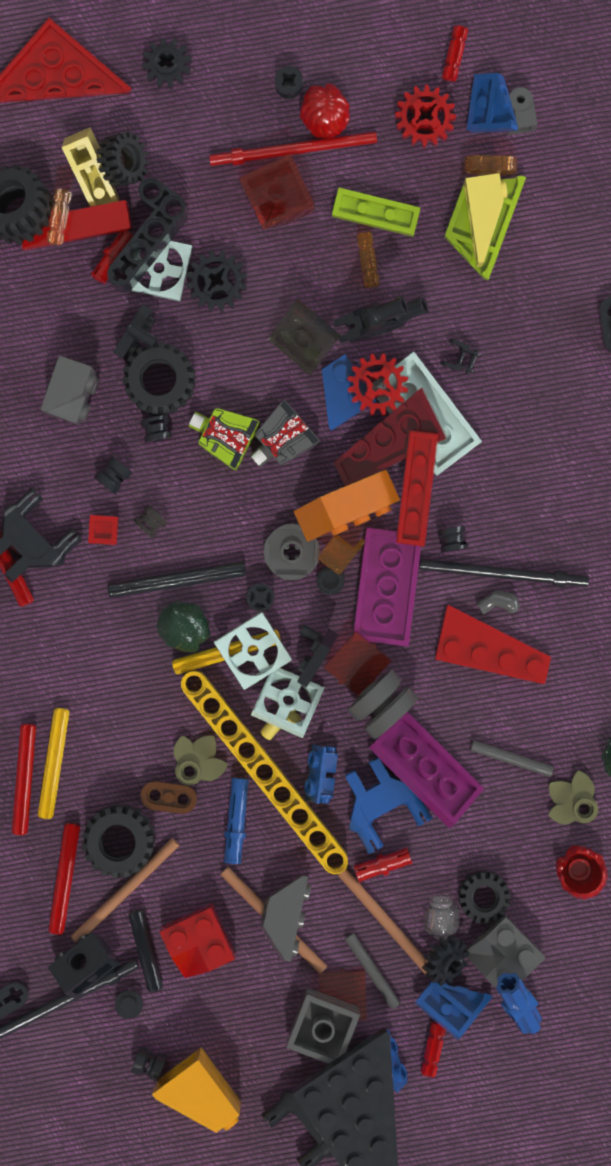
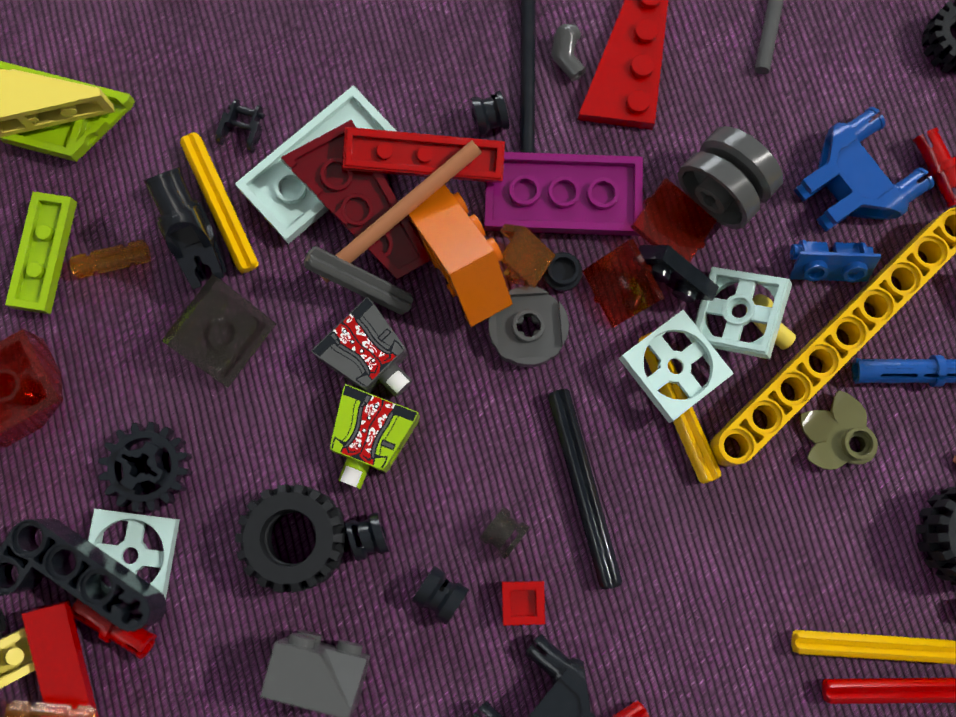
camera: 90 degrees left, 10 degrees down
black plate [113,304,158,362] -> none
reddish brown plate [141,781,197,814] -> none
clear green hair [156,601,211,653] -> none
black wheel [246,583,275,611] -> none
blue wing [322,354,376,431] -> none
red gear [347,354,409,416] -> none
magenta plate [369,712,484,828] -> none
none -> yellow axle [180,132,259,273]
none -> dark grey axle [303,246,414,315]
none -> nougat piece [321,140,482,283]
none -> clear red piece [582,239,665,328]

